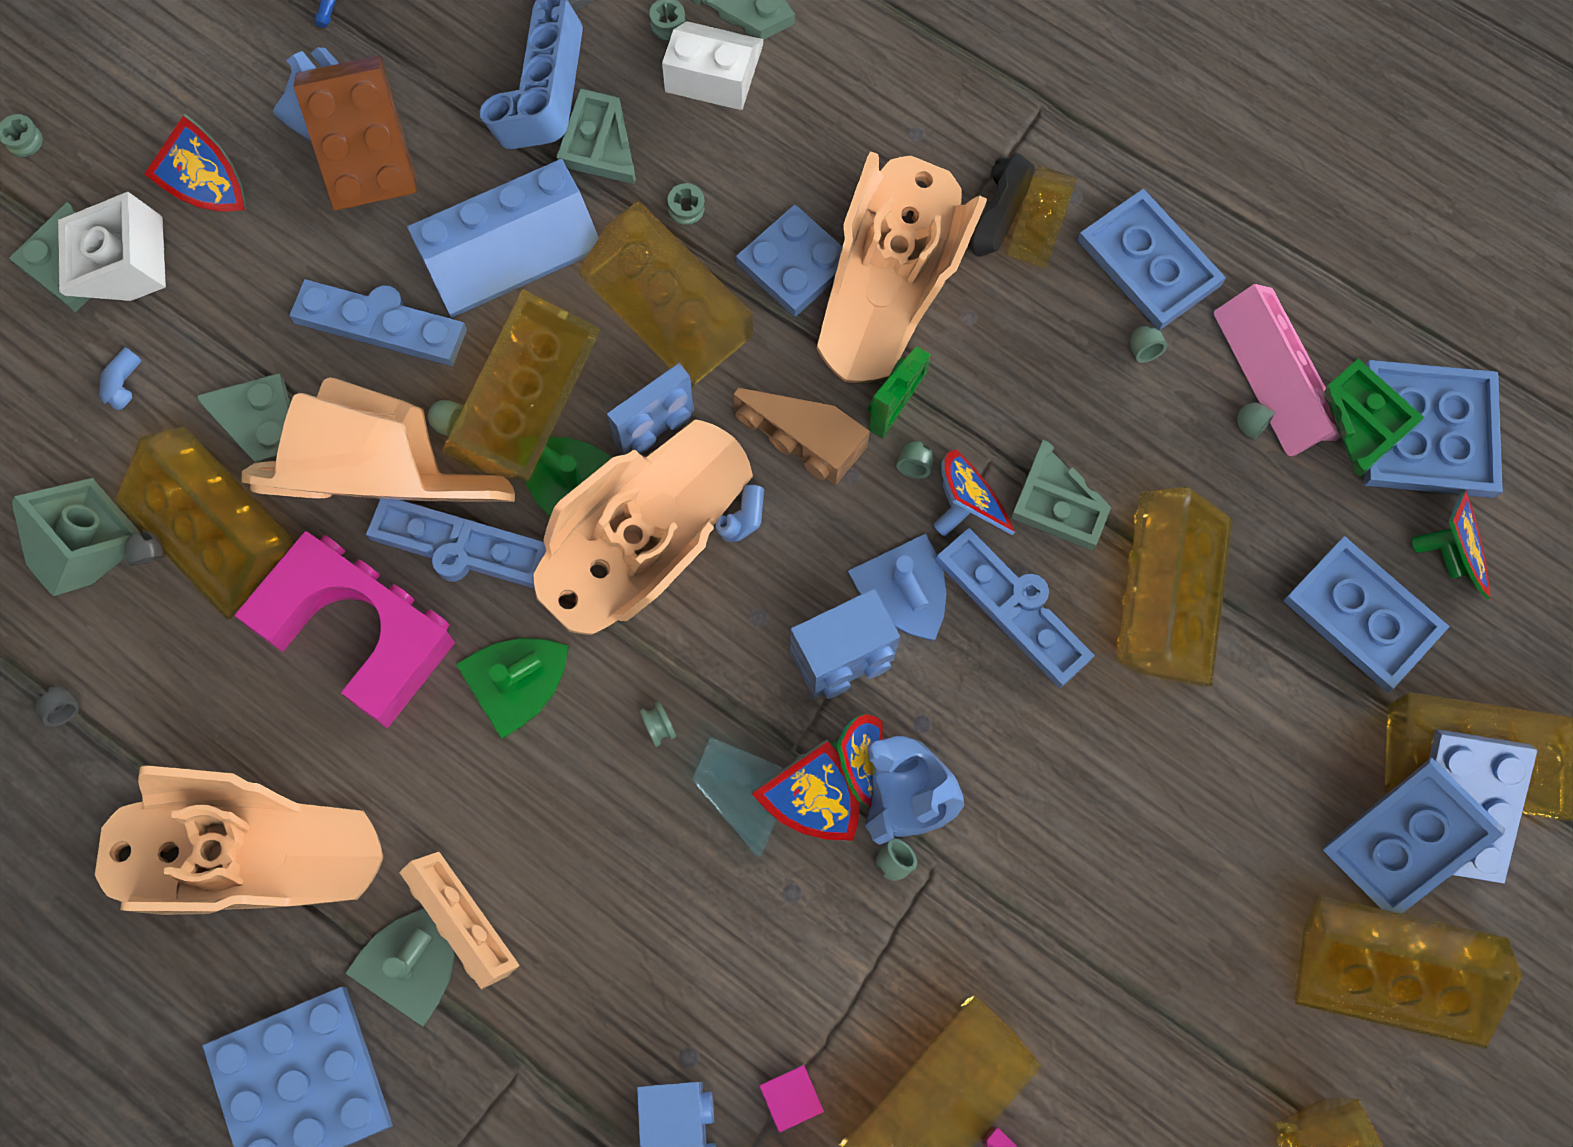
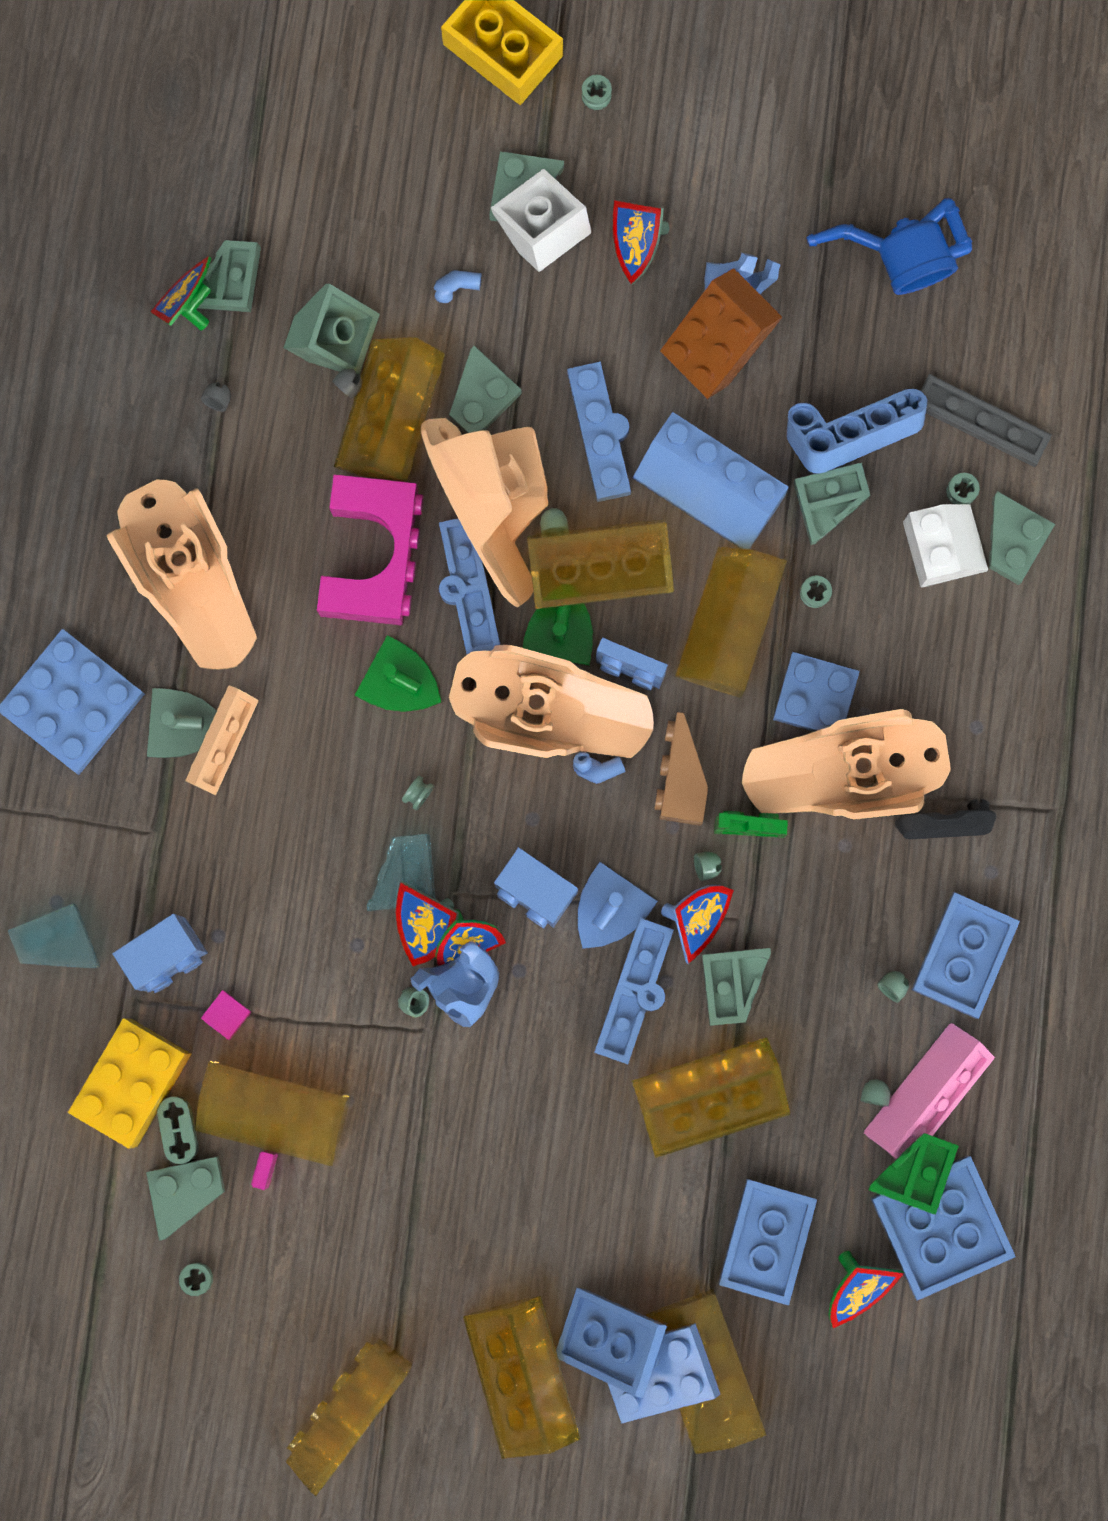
camera: 65 degrees right, 10 degrees up
clear yellow slope [1007,165,1078,268] -> none

